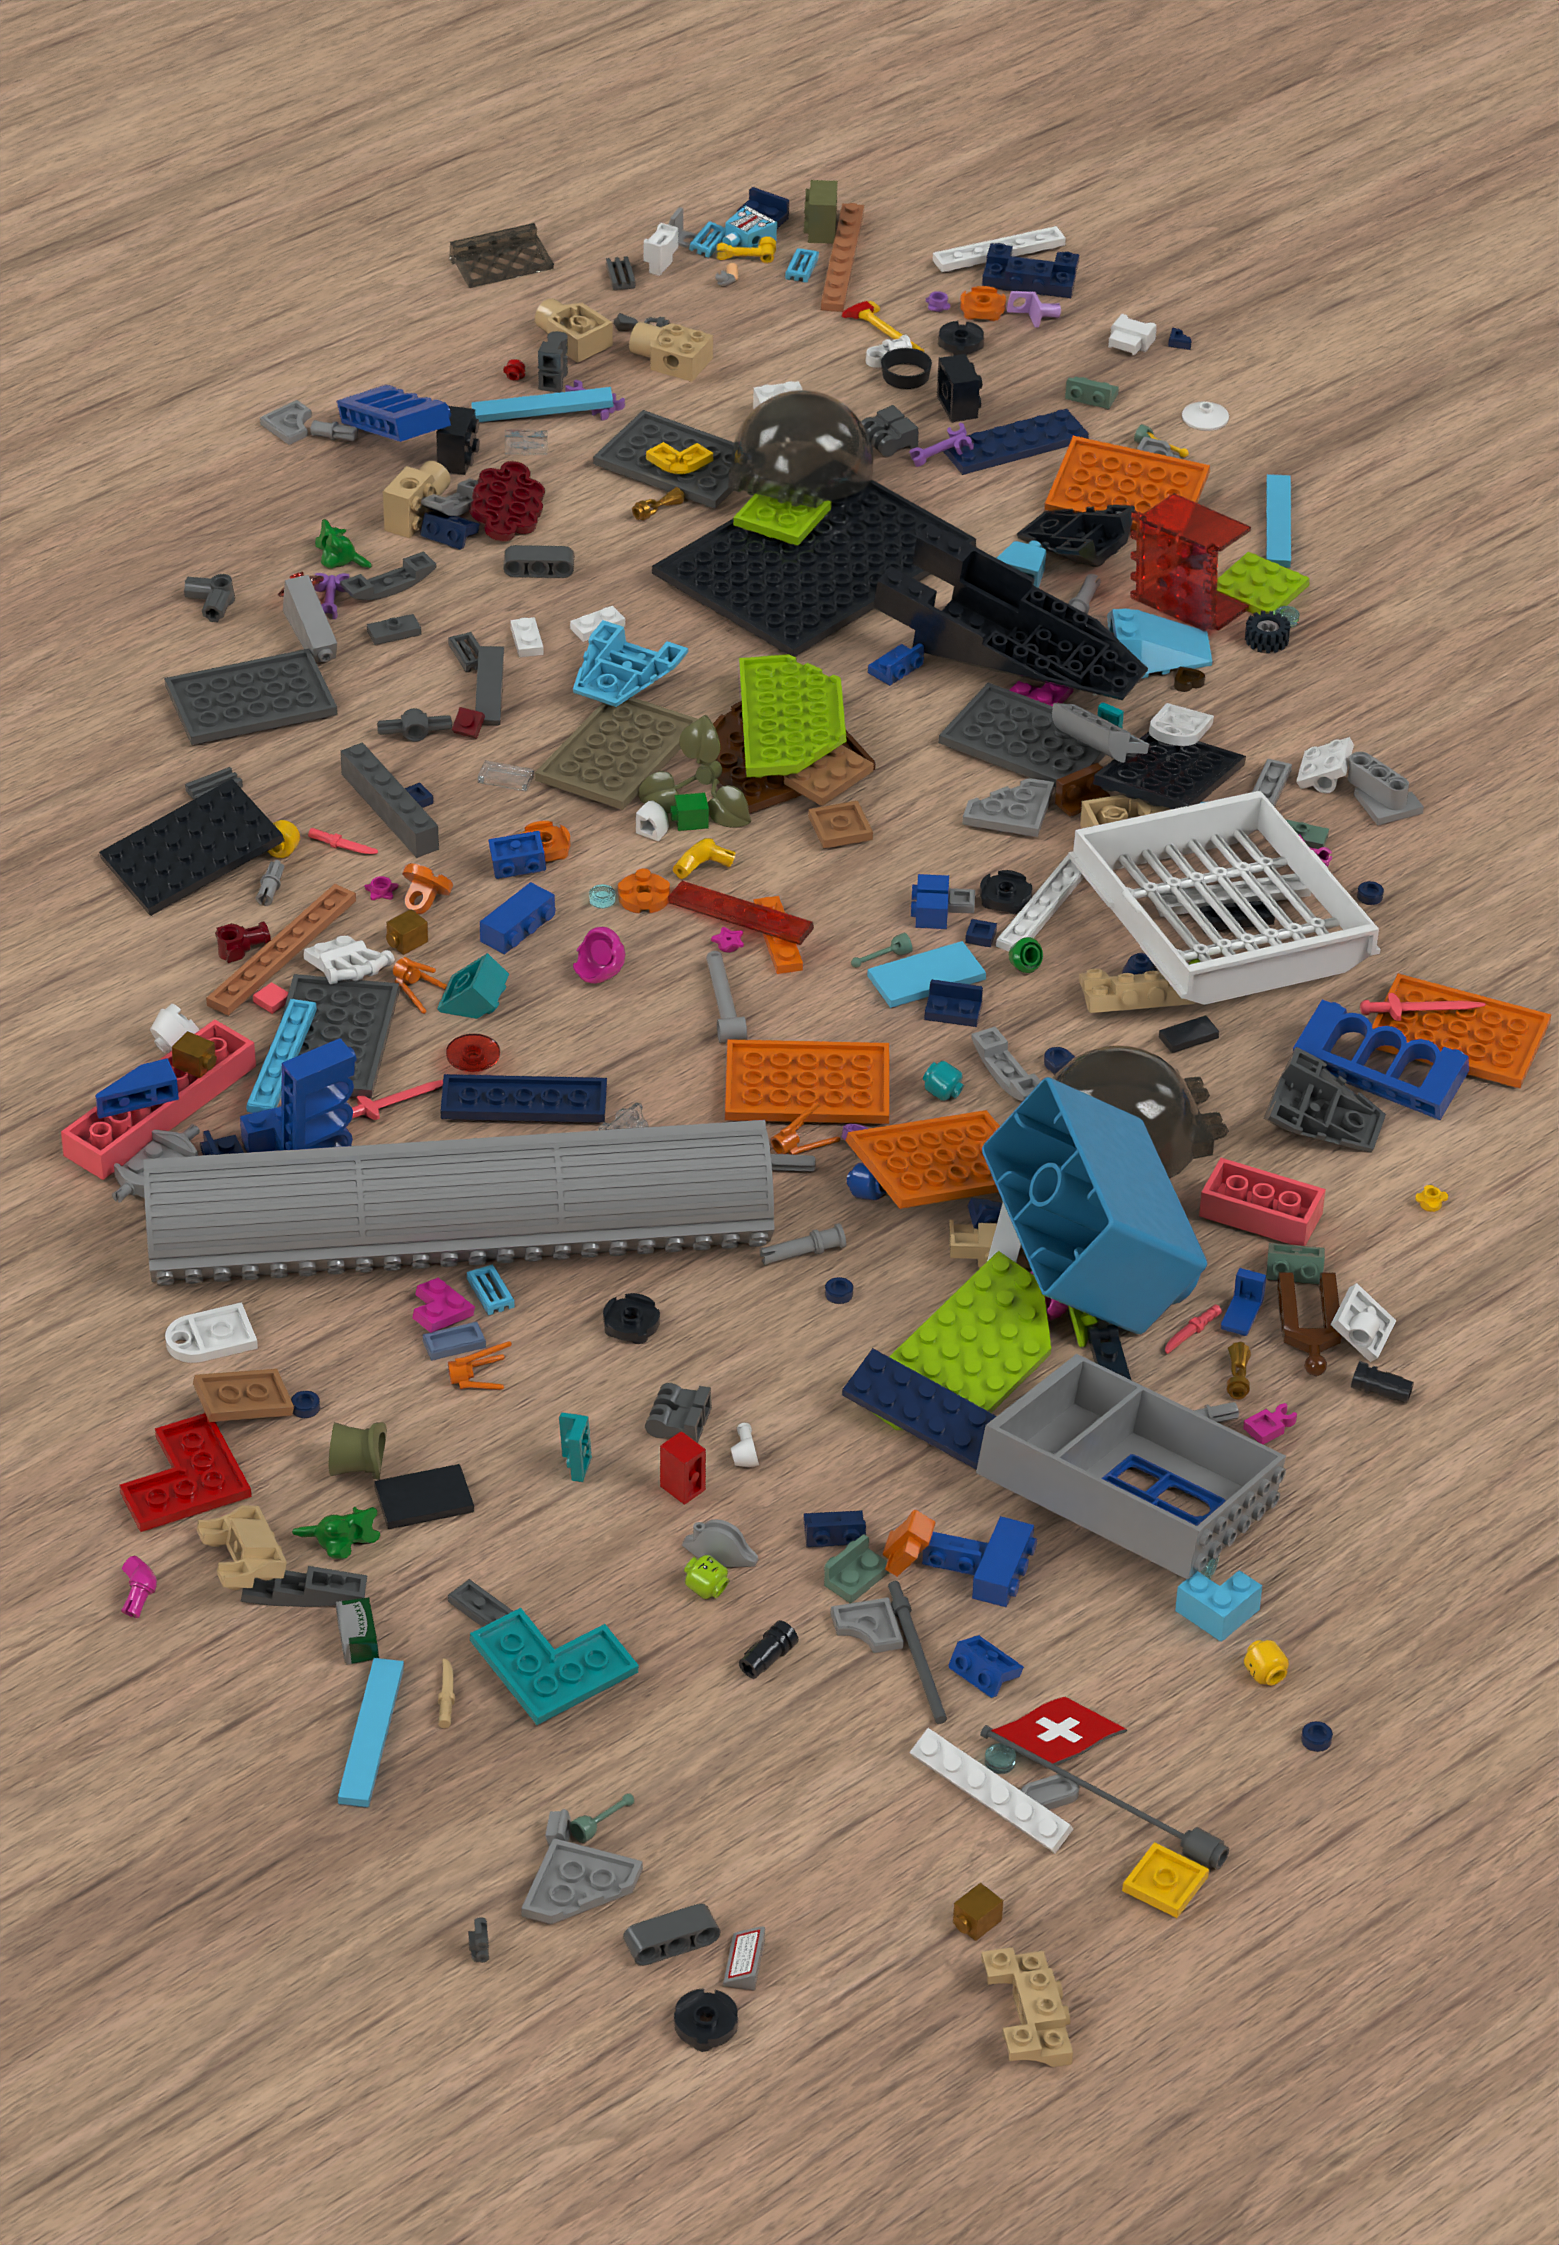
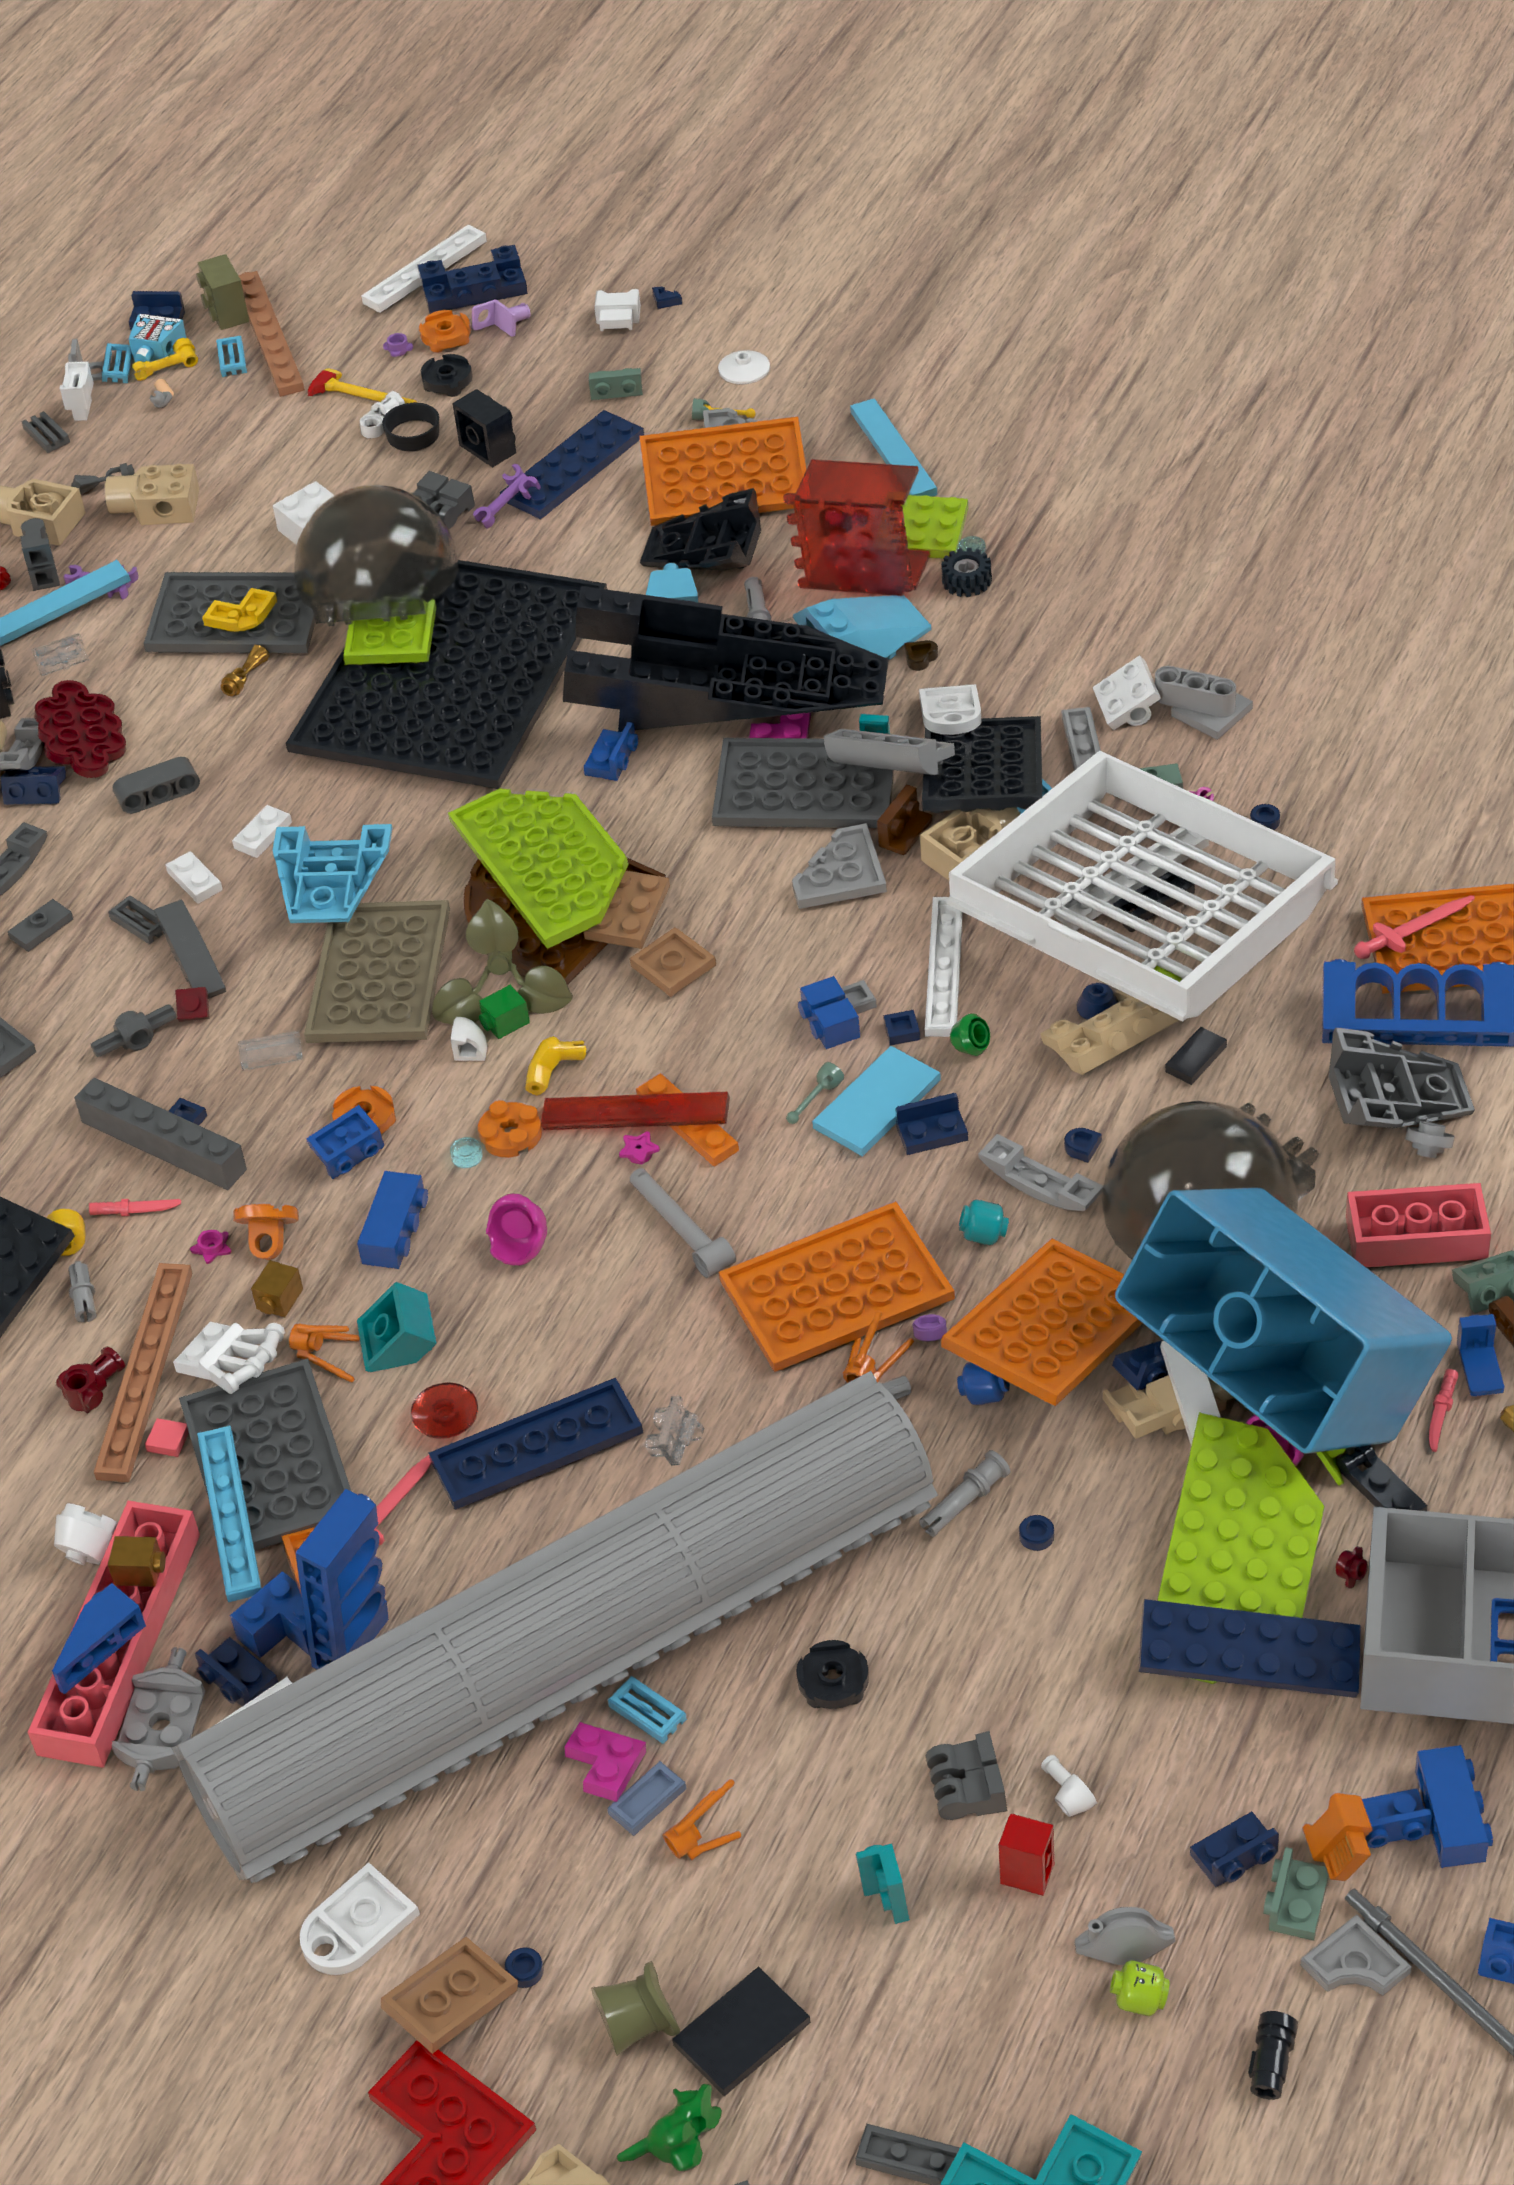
camera: 20 degrees left, 5 degrees up
black plate [980,870,1032,914] -> none
none -> light grey plate [1405,1121,1455,1158]

